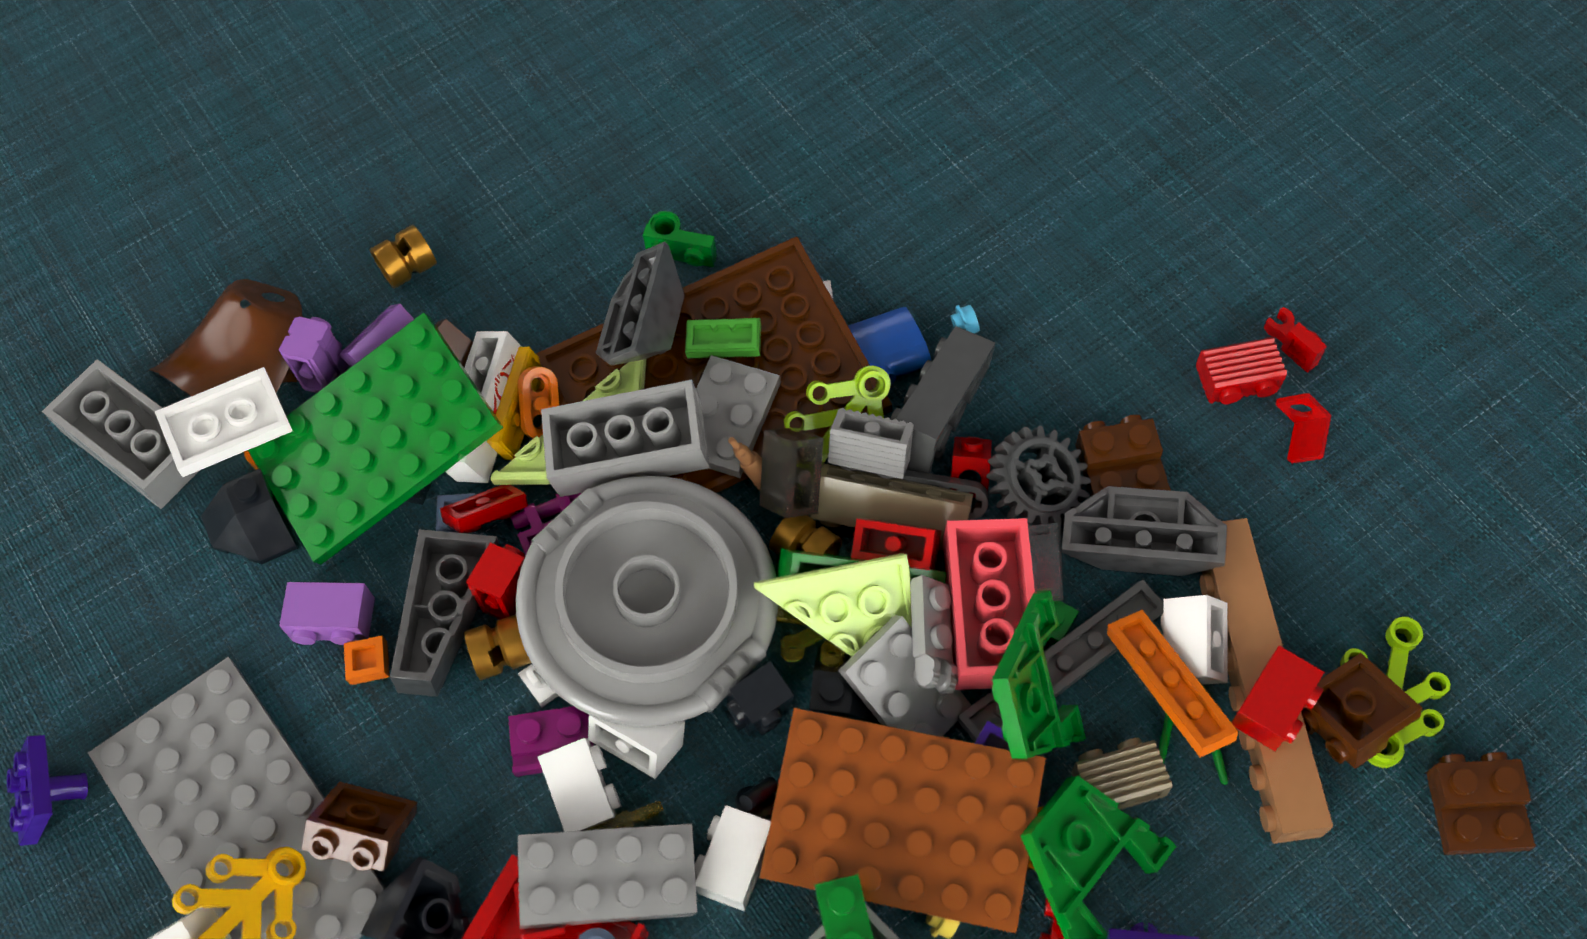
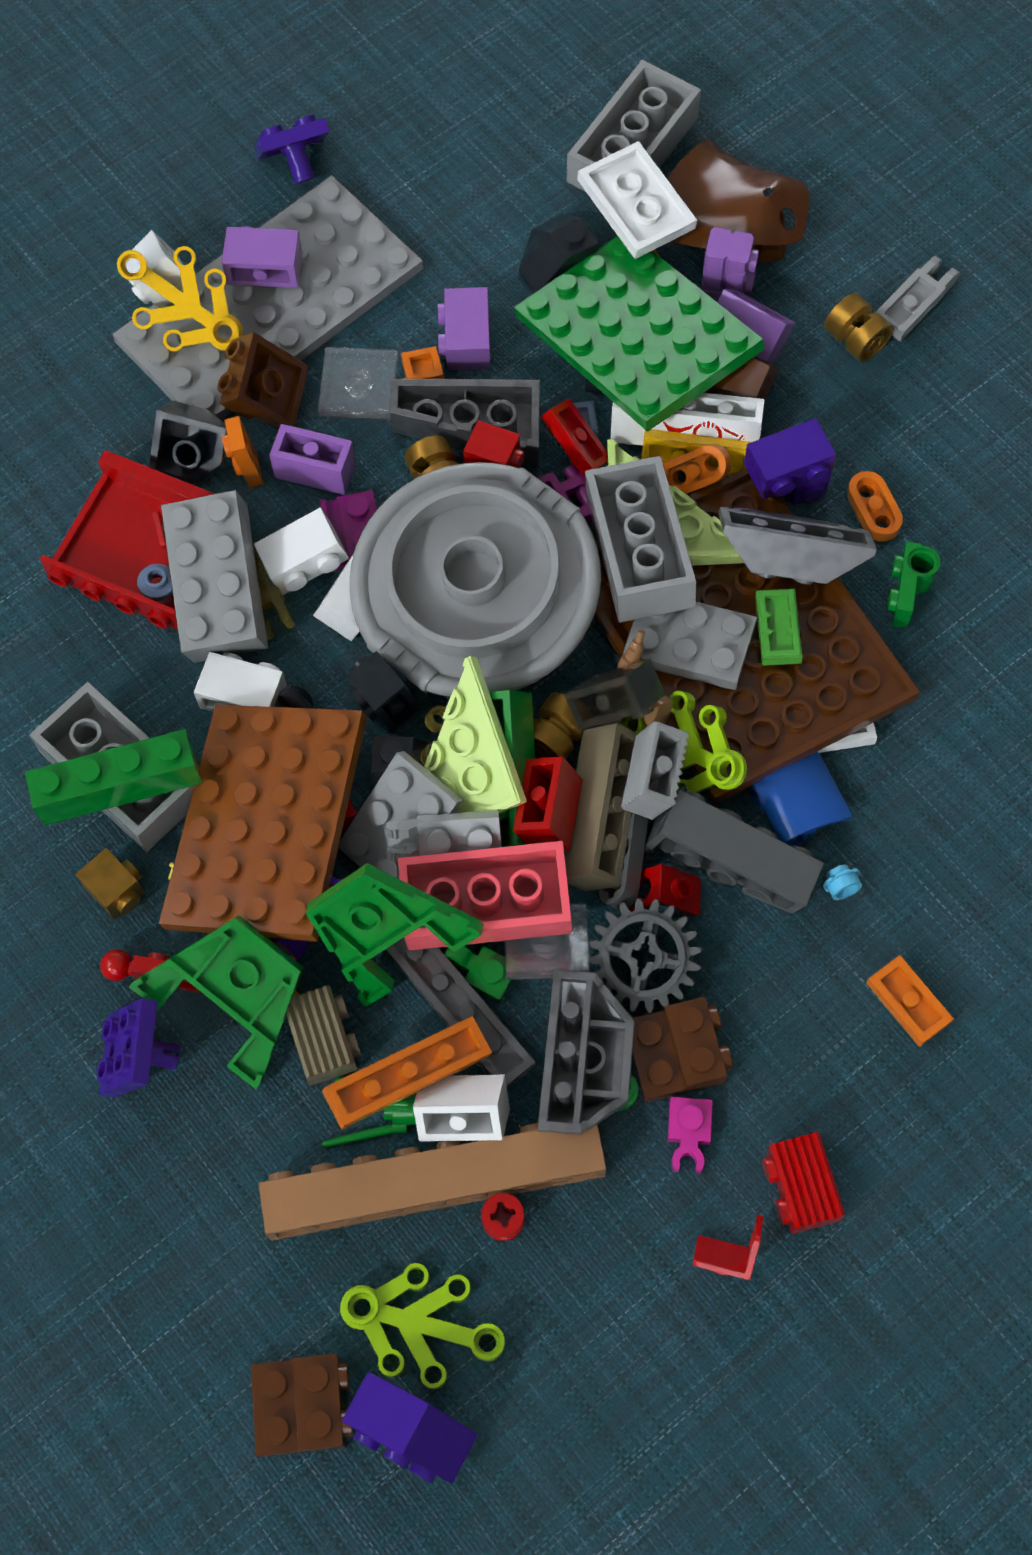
camera: 85 degrees right, 5 degrees up
red brick [1231,645,1324,752] -> none
red plate [1264,307,1327,373] -> none
reddish brown plate [1301,653,1422,769] -> none
none -> medium lavender brick [222,226,303,288]
none -> orange plate [222,416,264,488]
none -> medium lavender brick [269,424,356,495]
none -> clear plate [318,347,398,420]
none -> dark purple brick [342,1372,478,1484]
none -> red wheel [481,1193,524,1241]
none -> dark pink plate [667,1097,712,1174]
none -> dark purple brick [744,418,836,505]
none -> orange plate [847,471,903,542]
none -> orange plate [866,955,954,1047]
none -> light grey hinge [875,256,960,342]

